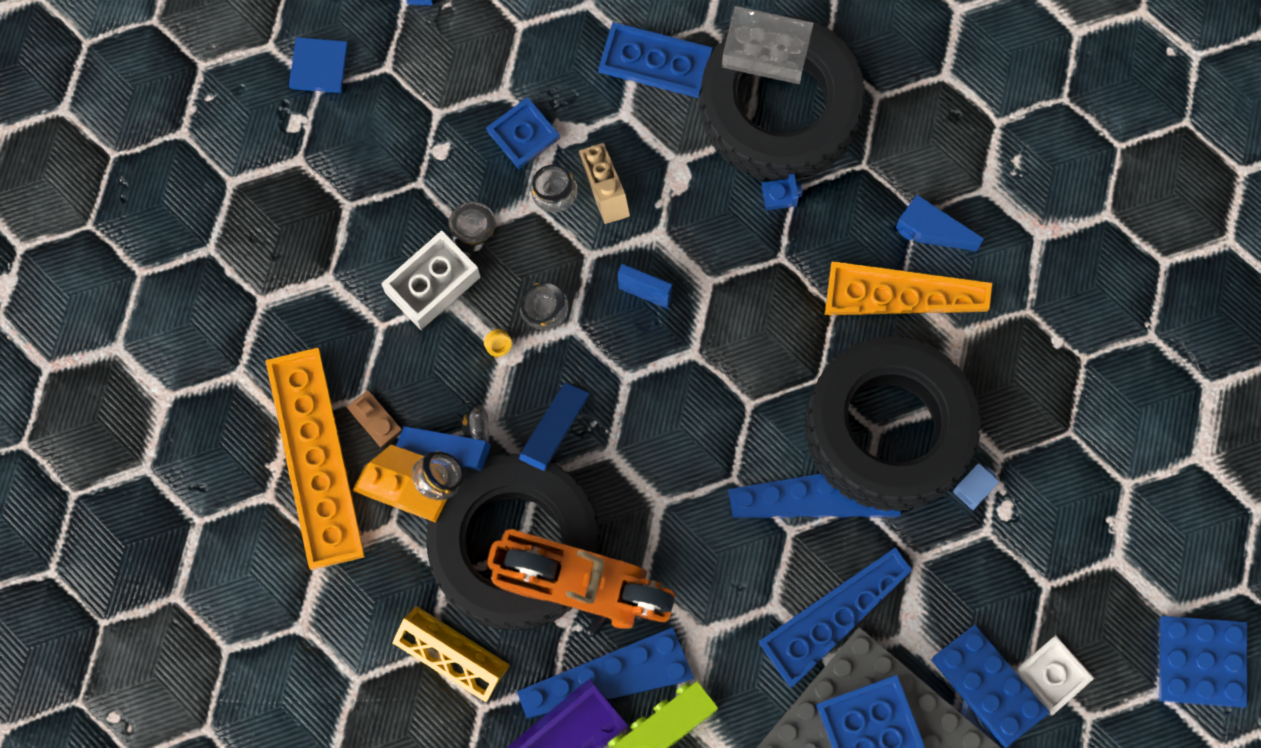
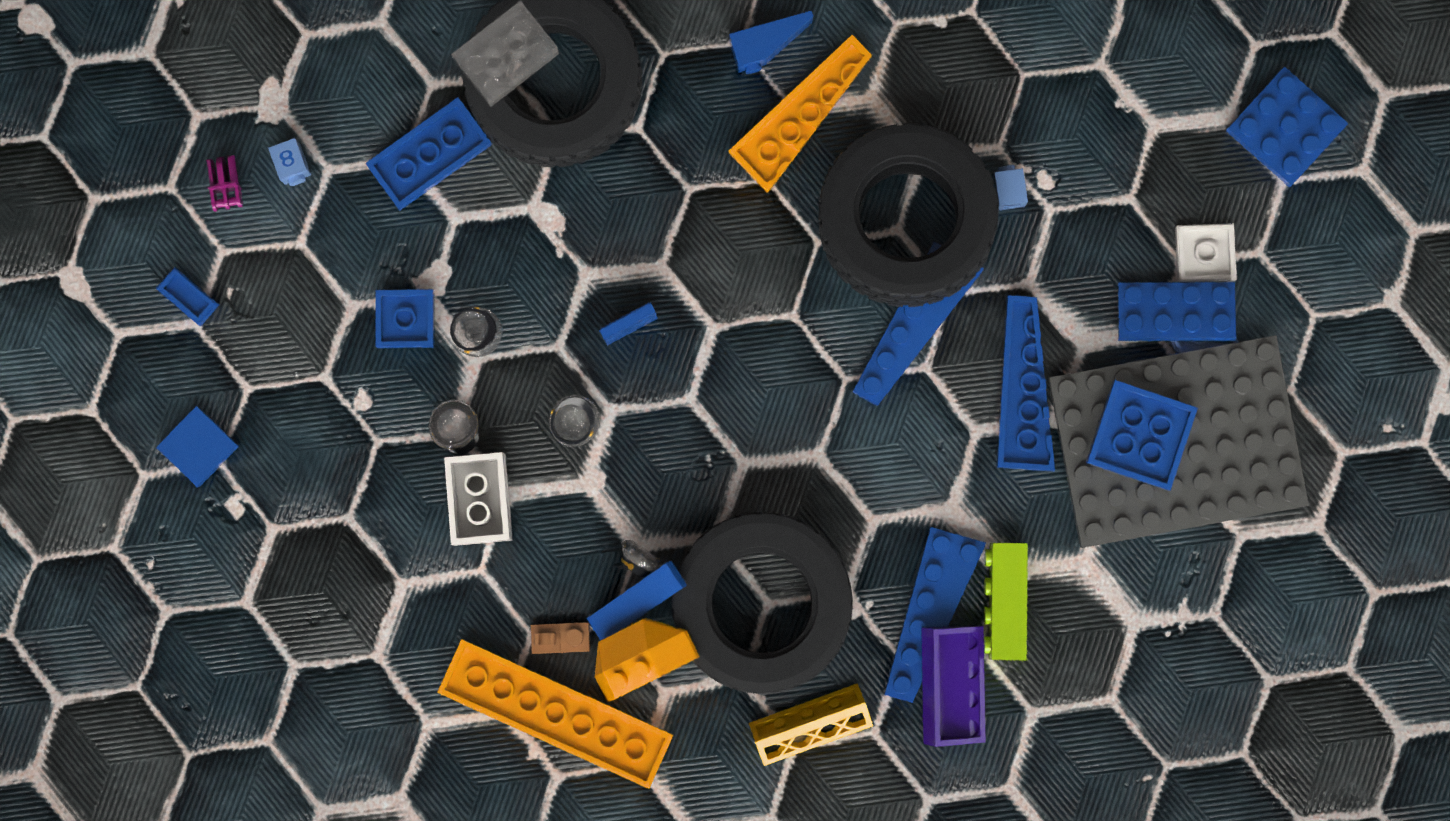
camera: 50 degrees left, 10 degrees up
clear piece [412,451,464,500] -> none
yellow tile [484,329,512,357] -> none
orange piece [488,529,675,637] -> none
blue tile [519,382,589,471] -> none
tan slope [579,143,630,224] -> none
blue bracket [761,174,802,211] -> none

